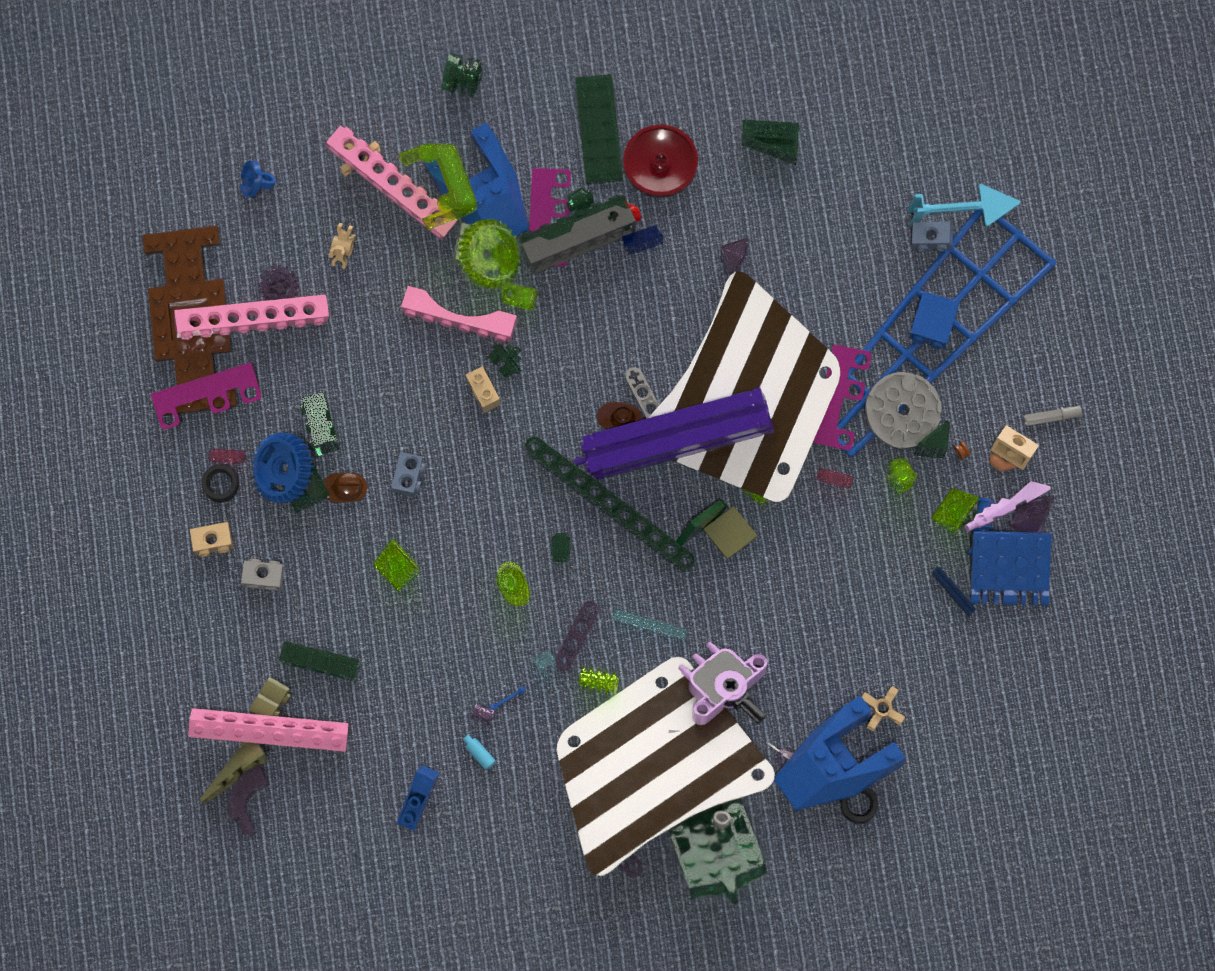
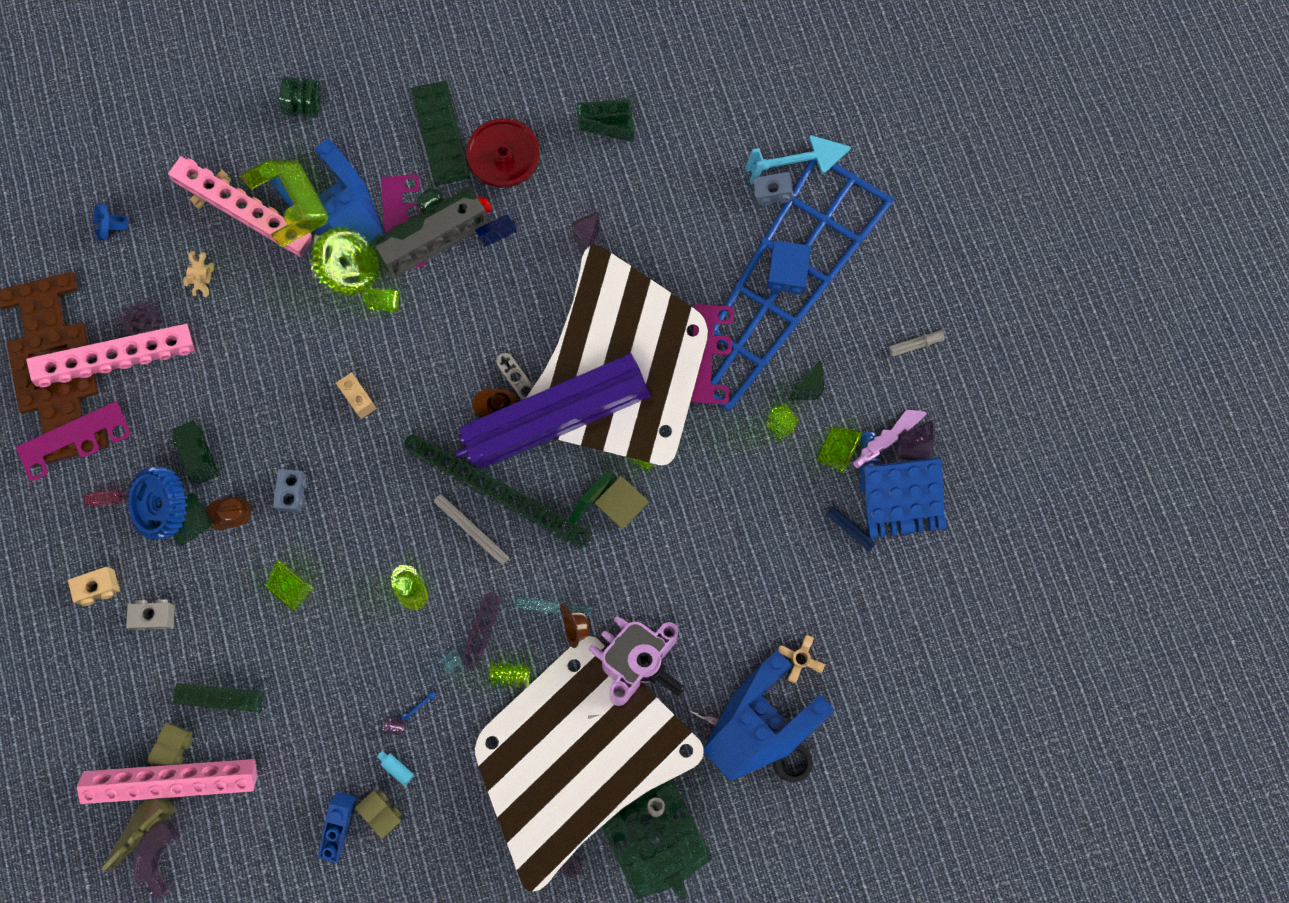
camera: 15 degrees left, 0 degrees up
black tyre [201,464,239,503] -> none
bright pink arch [401,286,517,343] -> none
clear green hips [488,344,522,378] -> none
clear green brick [551,533,570,562] -> none
clear pink beam [816,468,854,488] -> none
light grey plate [865,372,941,449] -> none
dark orange bush [953,441,971,461] -> none
nougat arm [989,453,1017,472] -> none
tan brick [991,425,1039,470] -> none
none -> olive brick [355,790,403,839]
none -> light grey axle [434,494,509,565]
none -> reddish brown piece [560,603,590,648]

